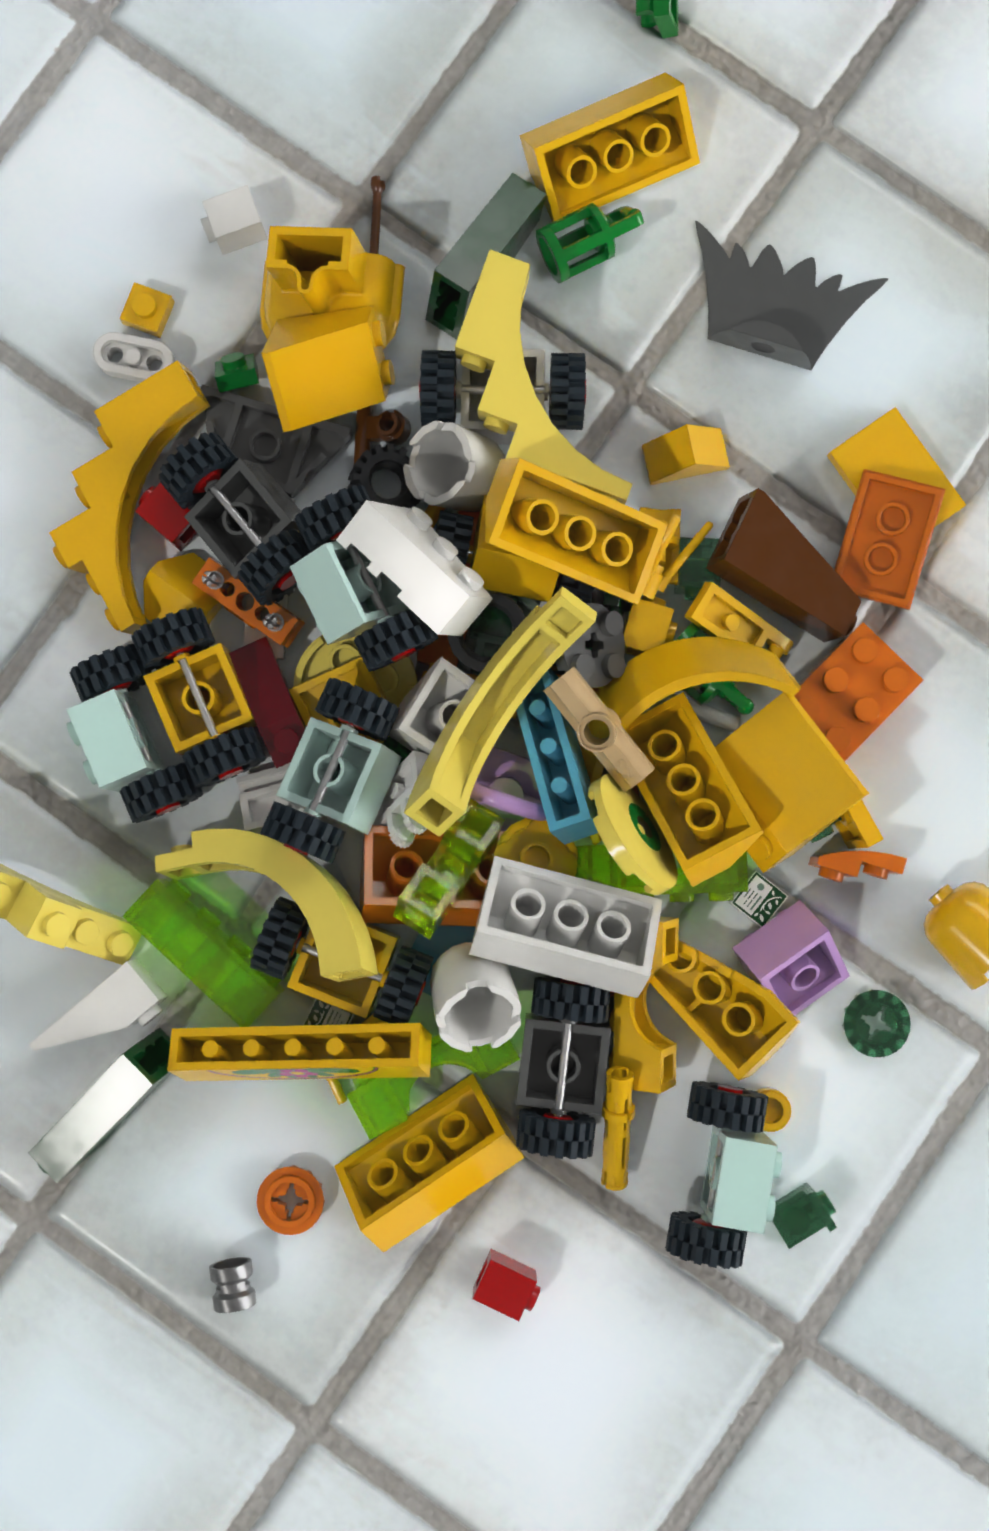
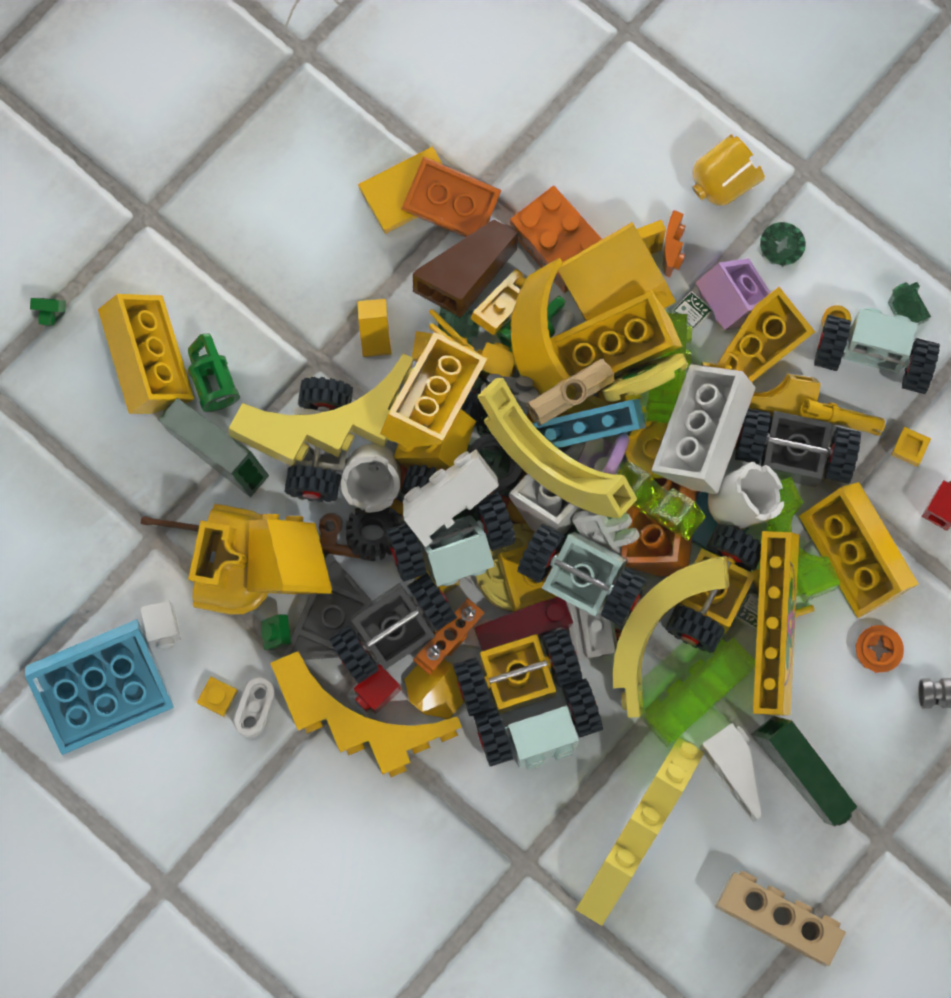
camera: 85 degrees left, 10 degrees down
dark grey piece [695,221,888,370] -> none
none -> medium azure slope [25,619,174,755]
none -> yellow plate [891,427,931,467]

